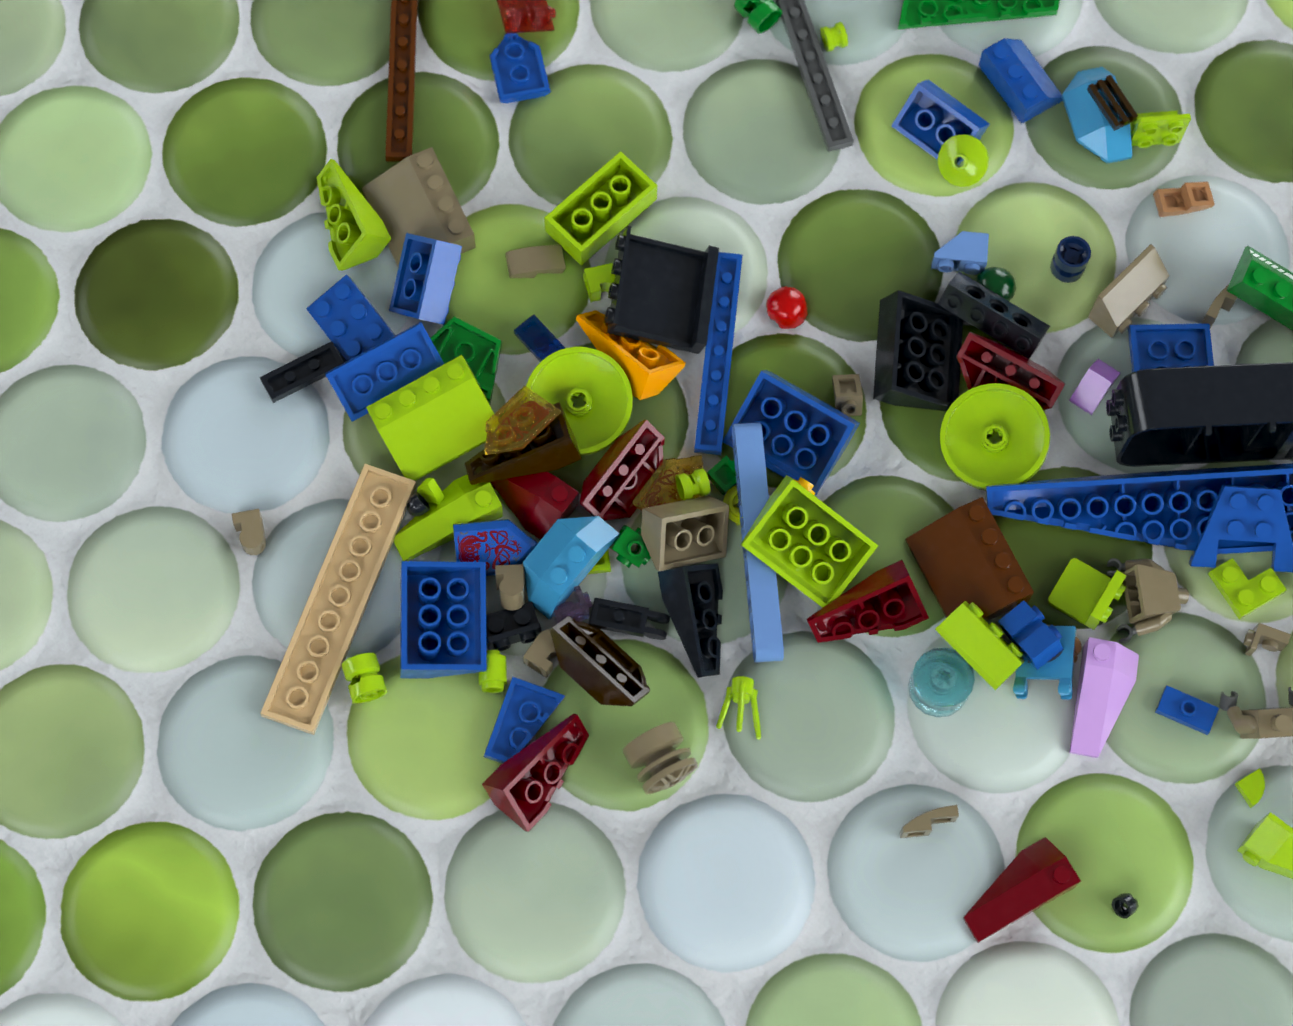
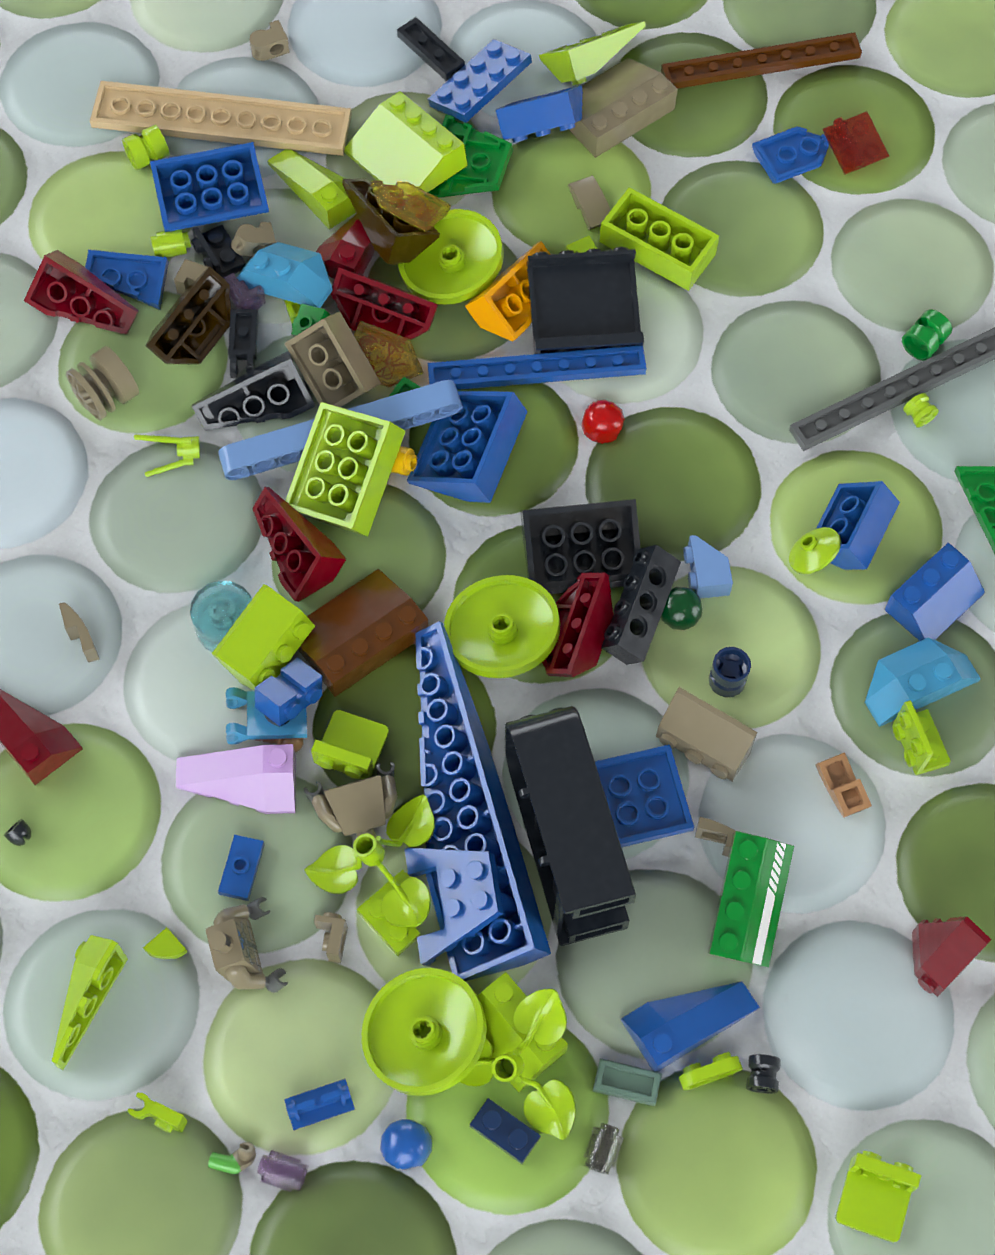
camera: 80 degrees right, 5 degrees down
blue plate [325,322,444,422] -> none
black hinge [406,492,430,517] -> none
lime tile [417,478,445,504] -> none
blue tile [453,519,538,576] -> none
clear blue plate [514,314,565,362] -> none
lime wheel [675,468,711,501] -> none
dark tan bracket [832,374,863,416] -> none
medium lavender slope [1069,359,1121,415] -> none
dark brown tile [1087,75,1138,131] -> none
none -> lime plant [304,794,435,927]

